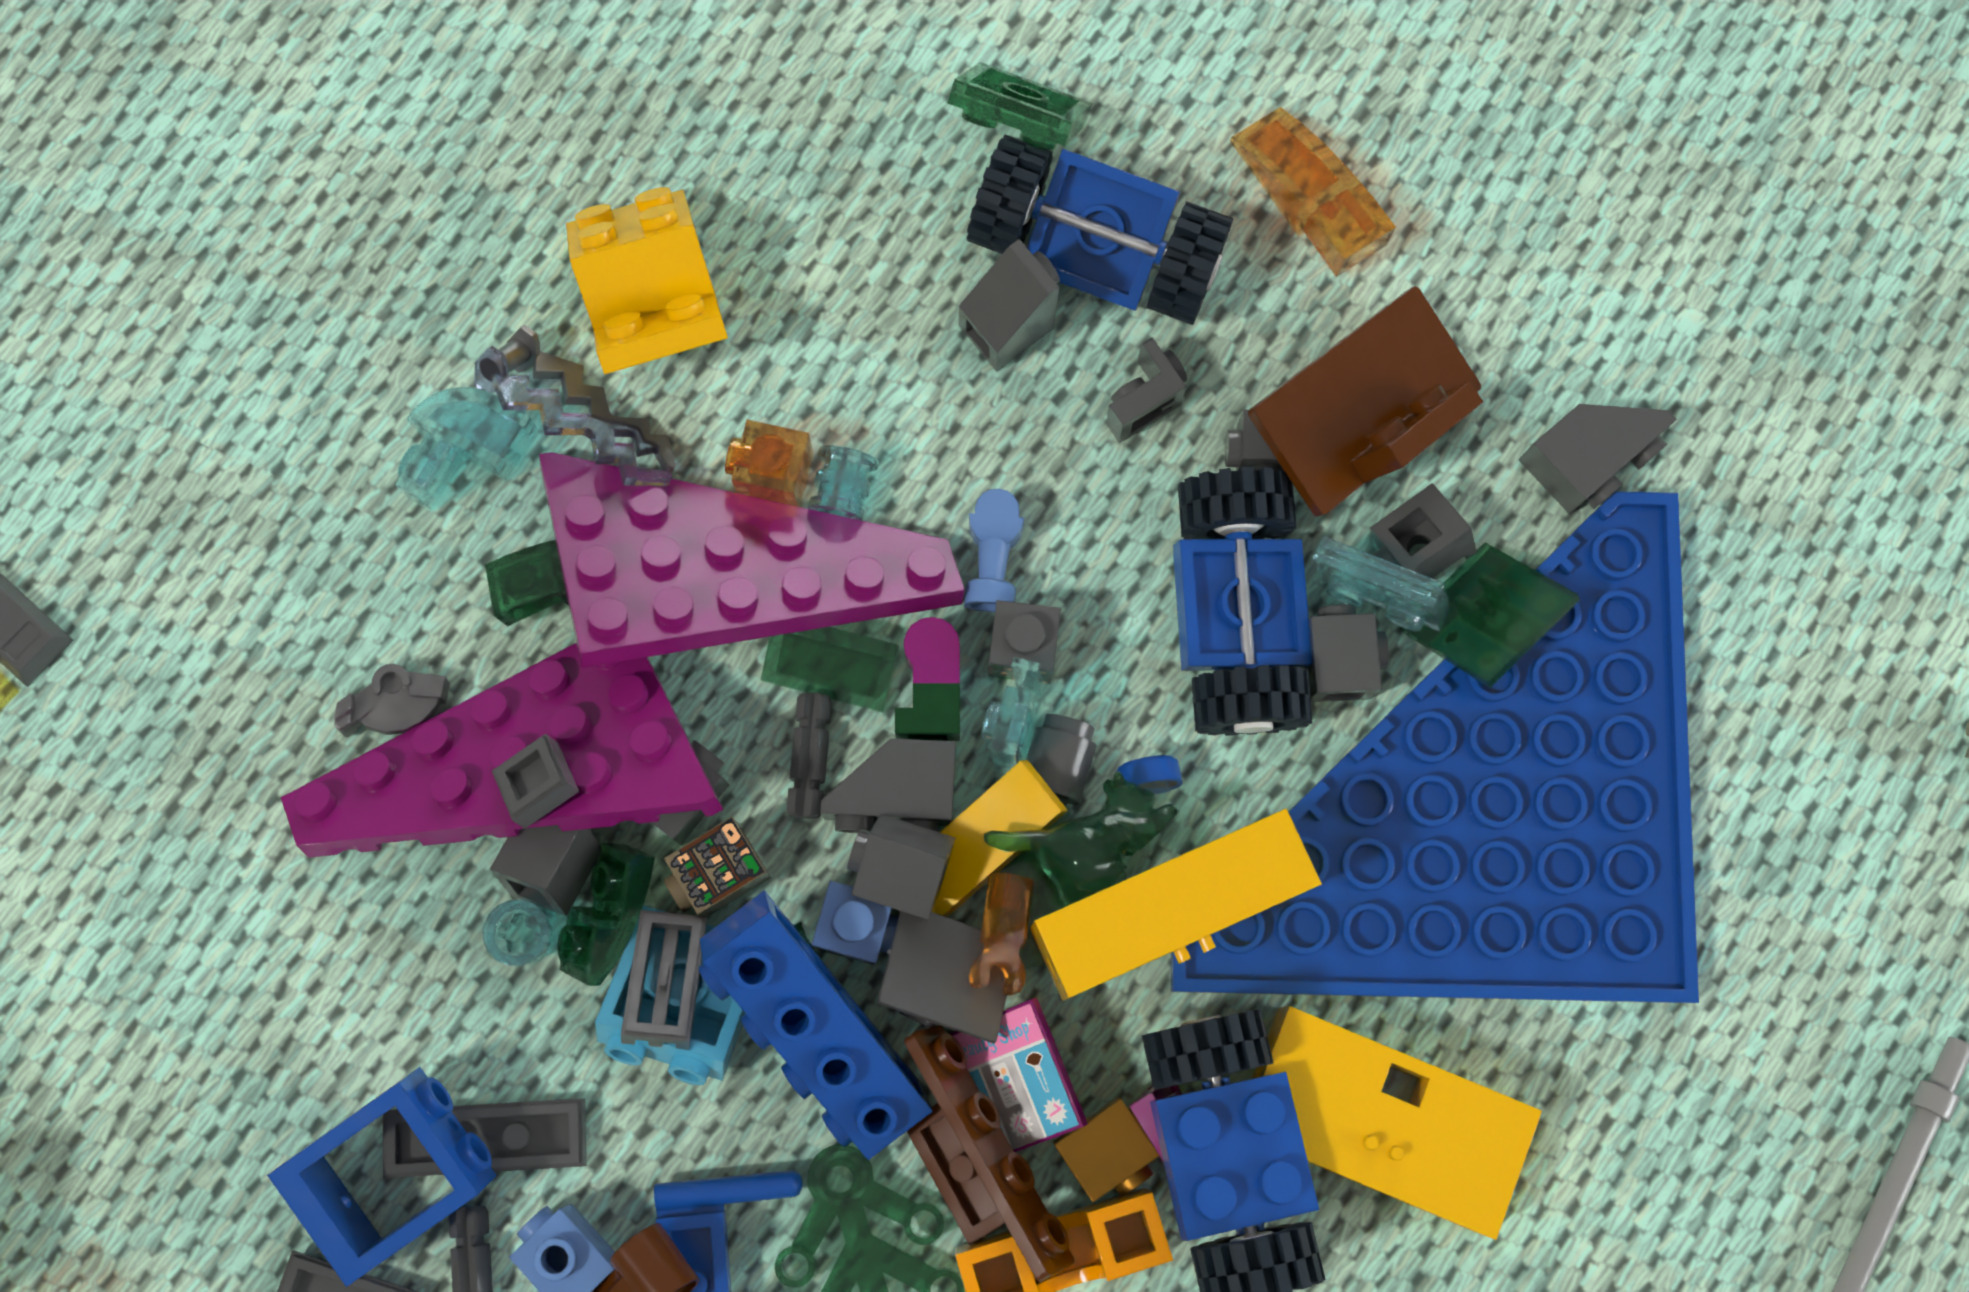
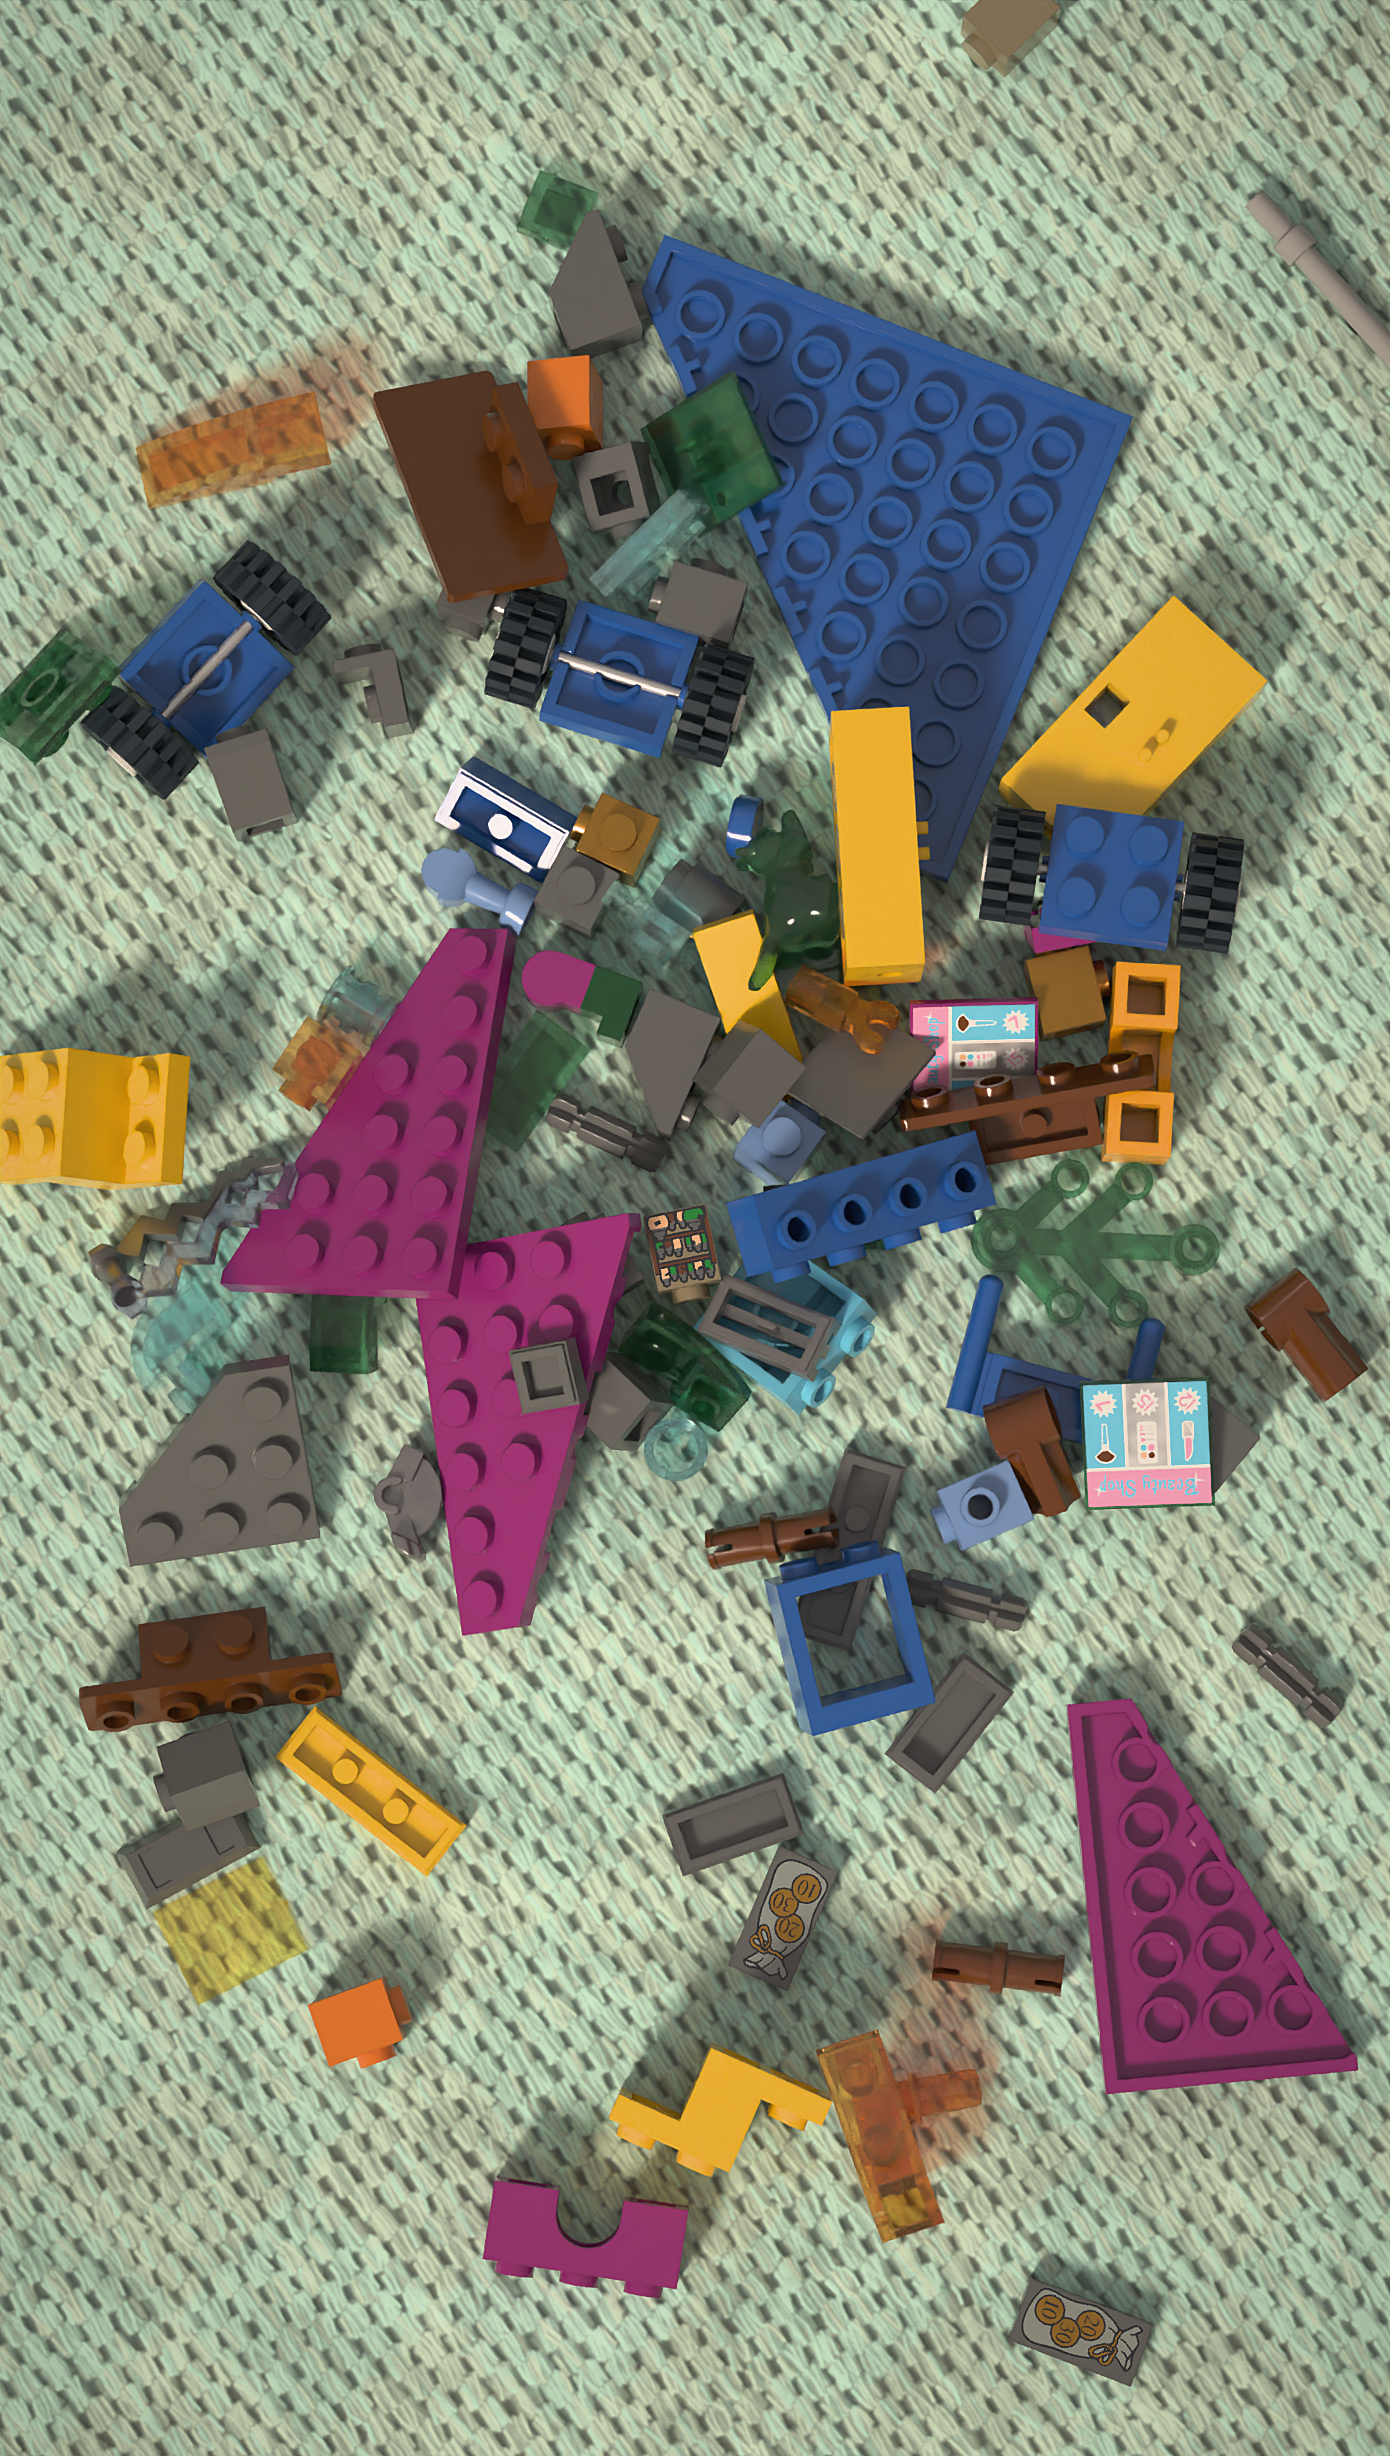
camera: 65 degrees left, 5 degrees up
none -> reddish brown bracket [78,1606,342,1732]
none -> dark grey plate [119,1355,320,1567]
none -> dark grey brick [153,1721,260,1832]
none -> yellow tile [275,1706,467,1876]
none -> blue slope [434,757,578,884]
none -> clear green tile [516,170,598,252]
none -> orange brick [527,355,603,460]
none -> pearl gold brick [570,793,661,888]
none -> dark grey tile [662,1773,805,1876]
none -> reddish brown pin [705,1506,840,1570]
none -> tile [728,1846,838,1991]

